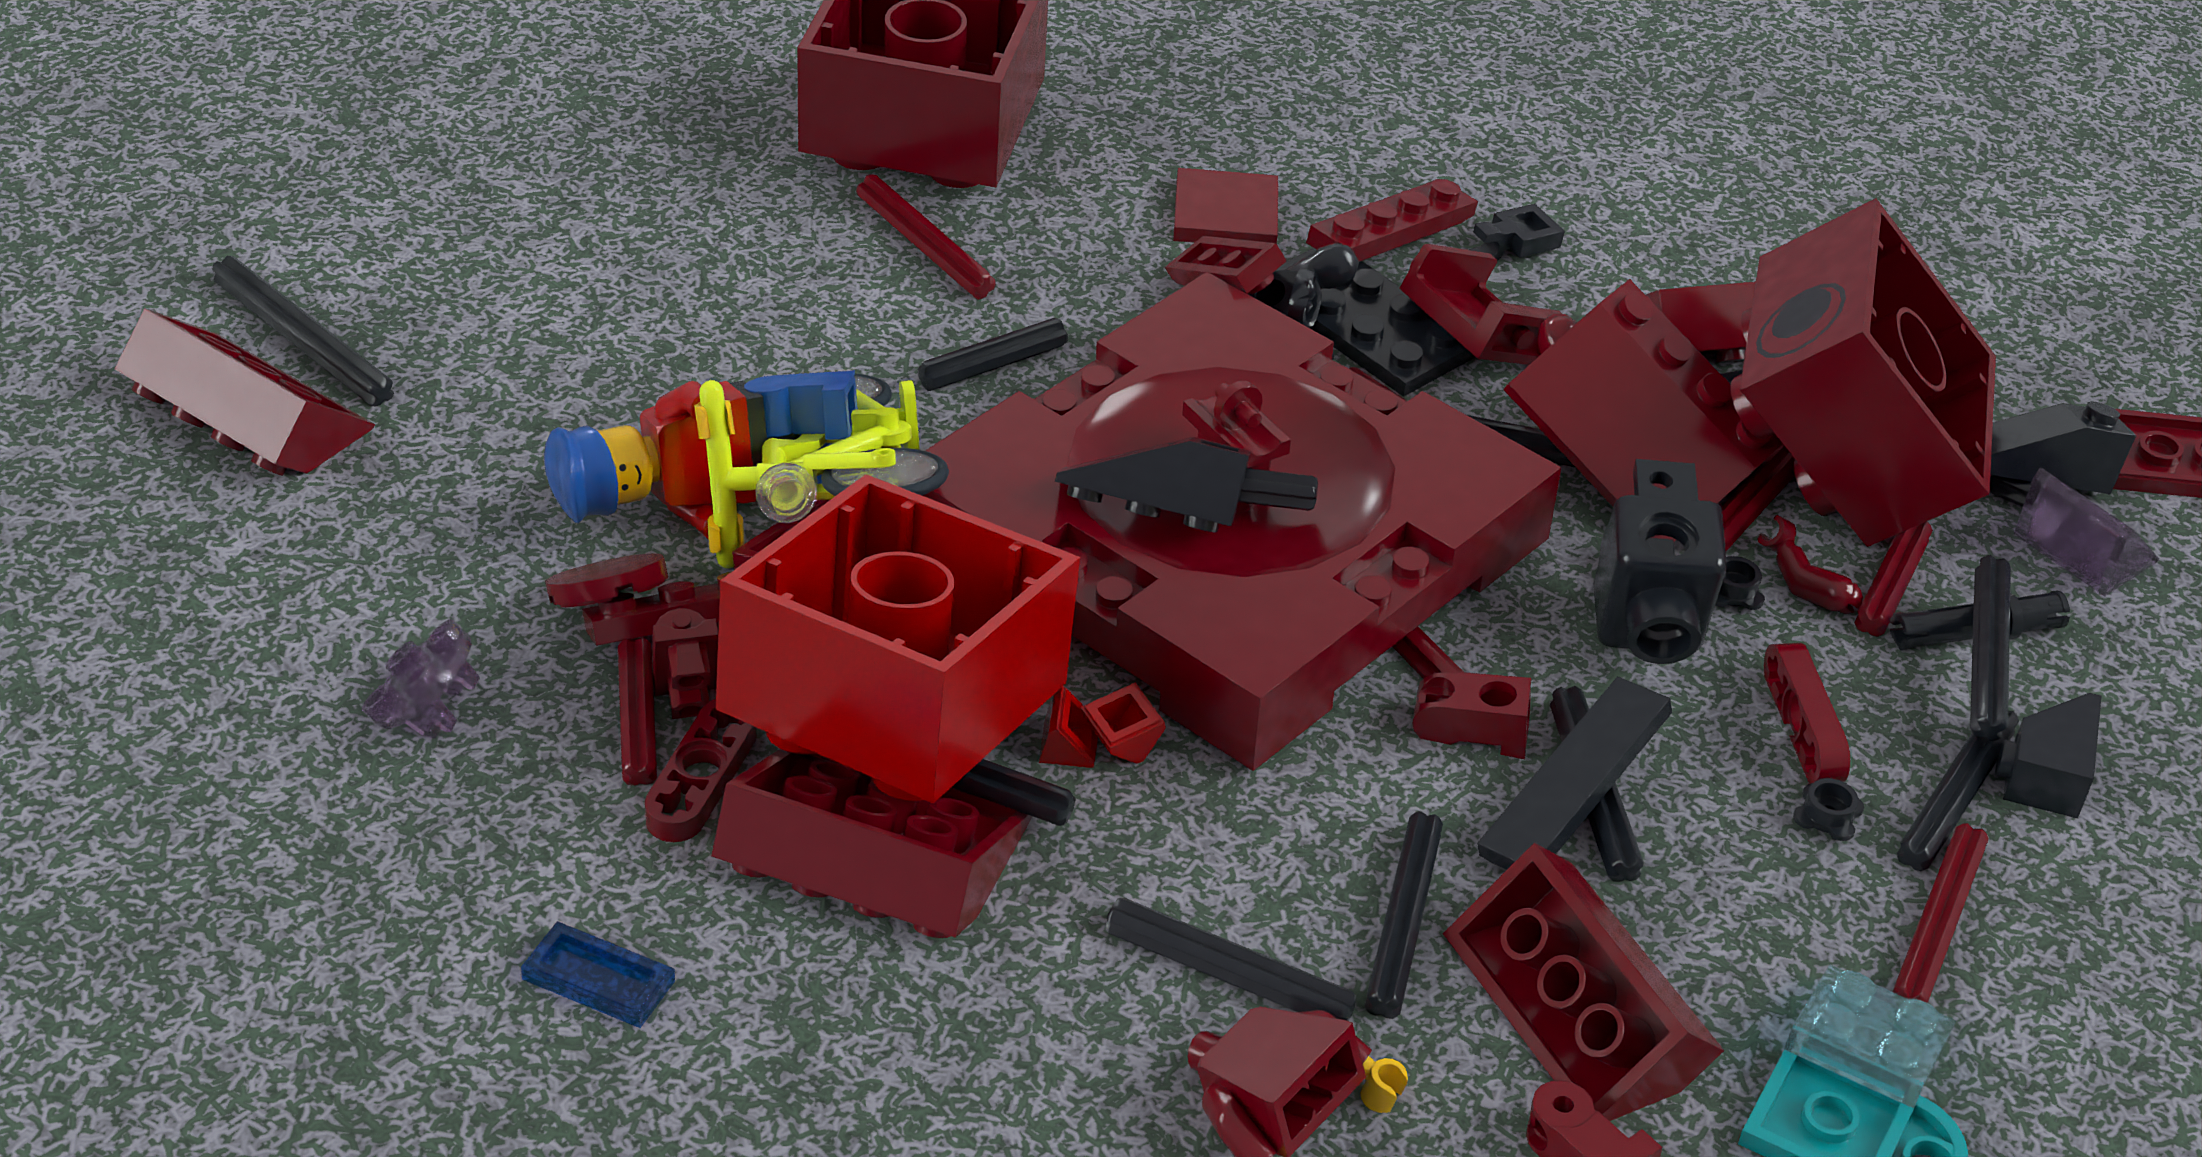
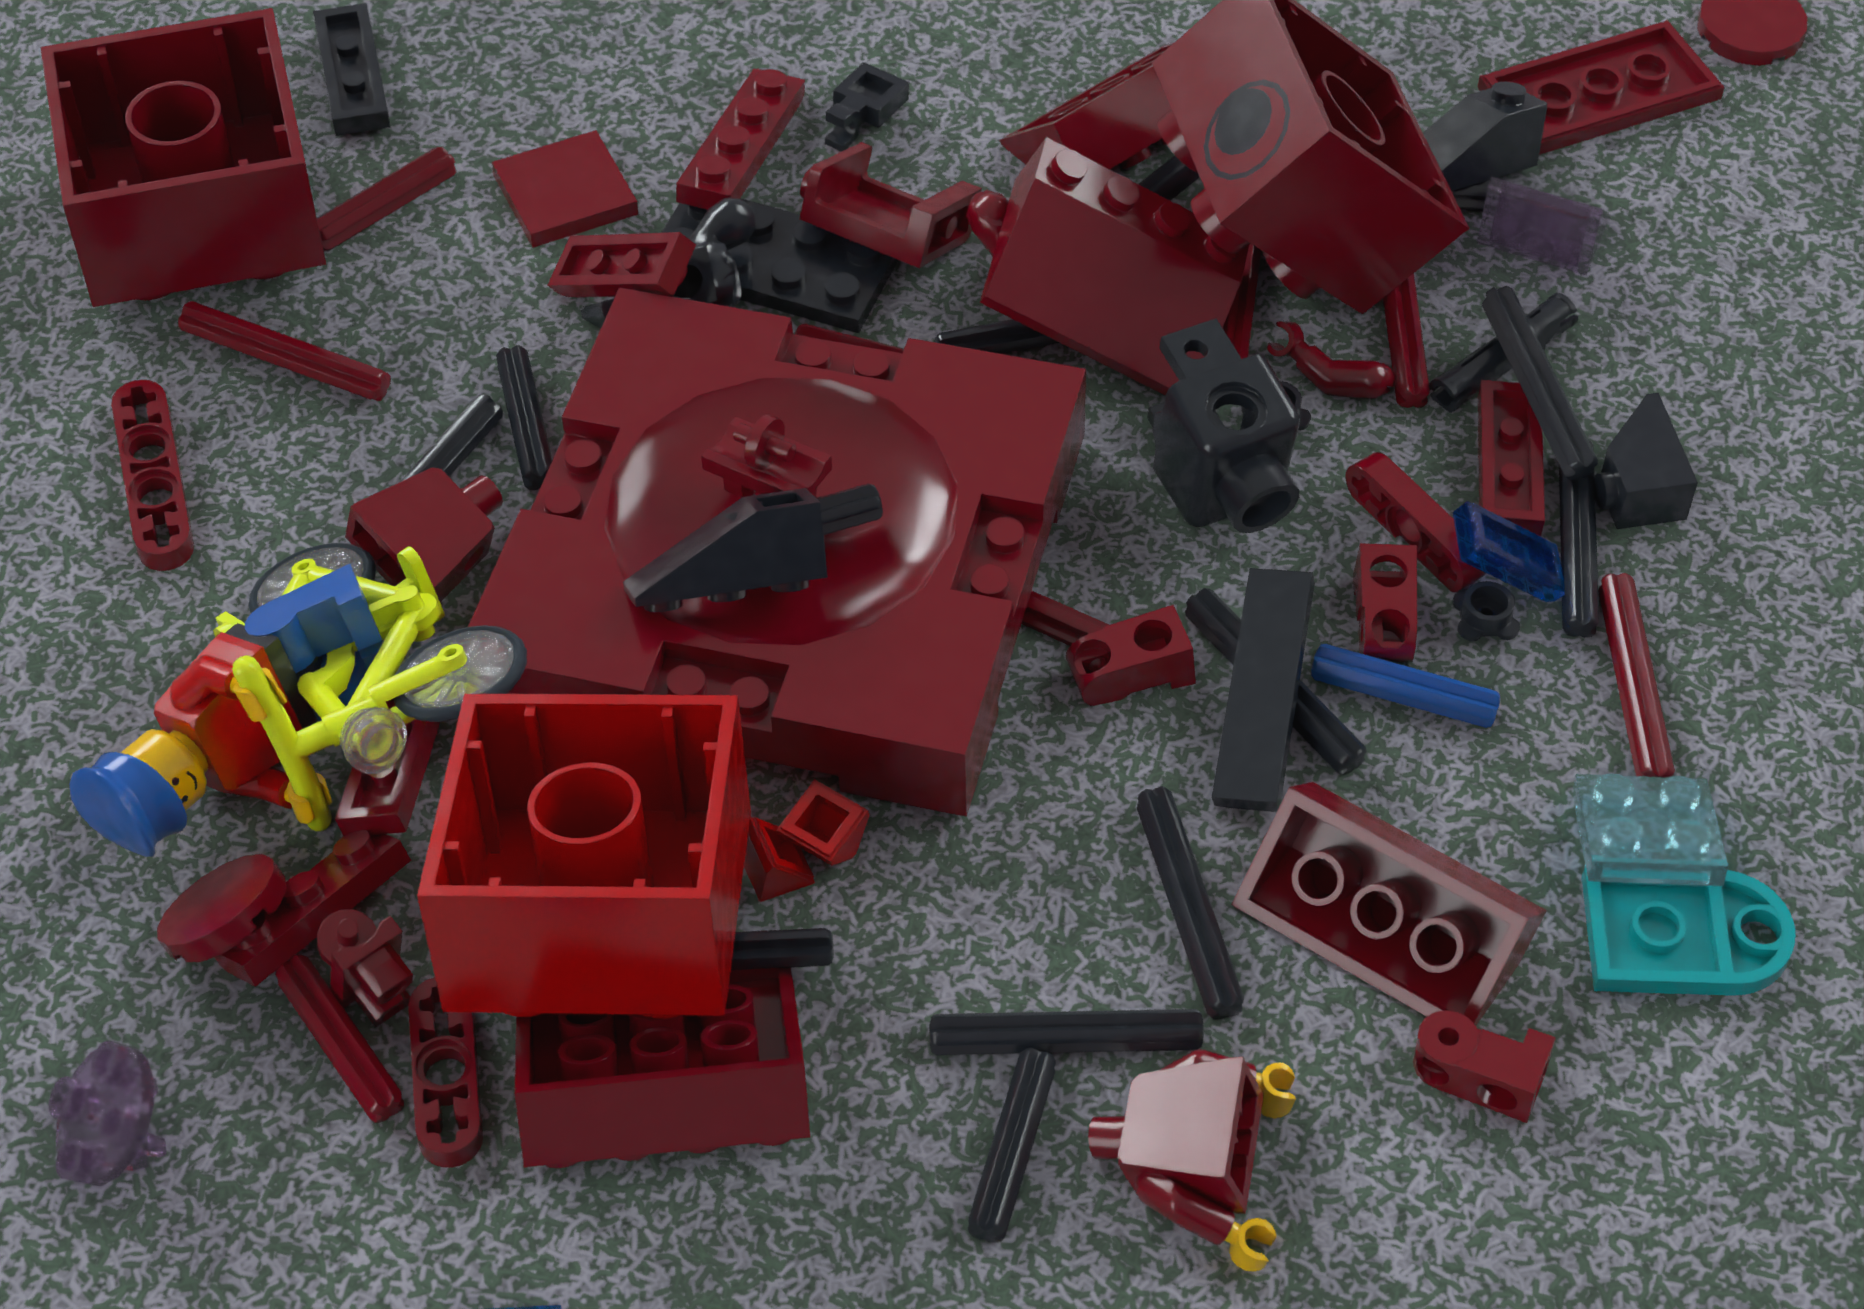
camera: 25 degrees left, 10 degrees up
none -> dark red beam [111,380,194,571]
none -> black plate [313,3,391,136]
none -> dark red axle [317,146,456,251]
none -> dark red torso [345,467,503,603]
none -> black axle [496,345,552,490]
none -> black axle [968,1048,1056,1243]
none -> blue axle [1311,644,1500,728]
none -> dark red leg [1353,543,1417,662]
none -> clear blue tile [1452,501,1565,602]
none -> dark red plate [1478,380,1545,537]

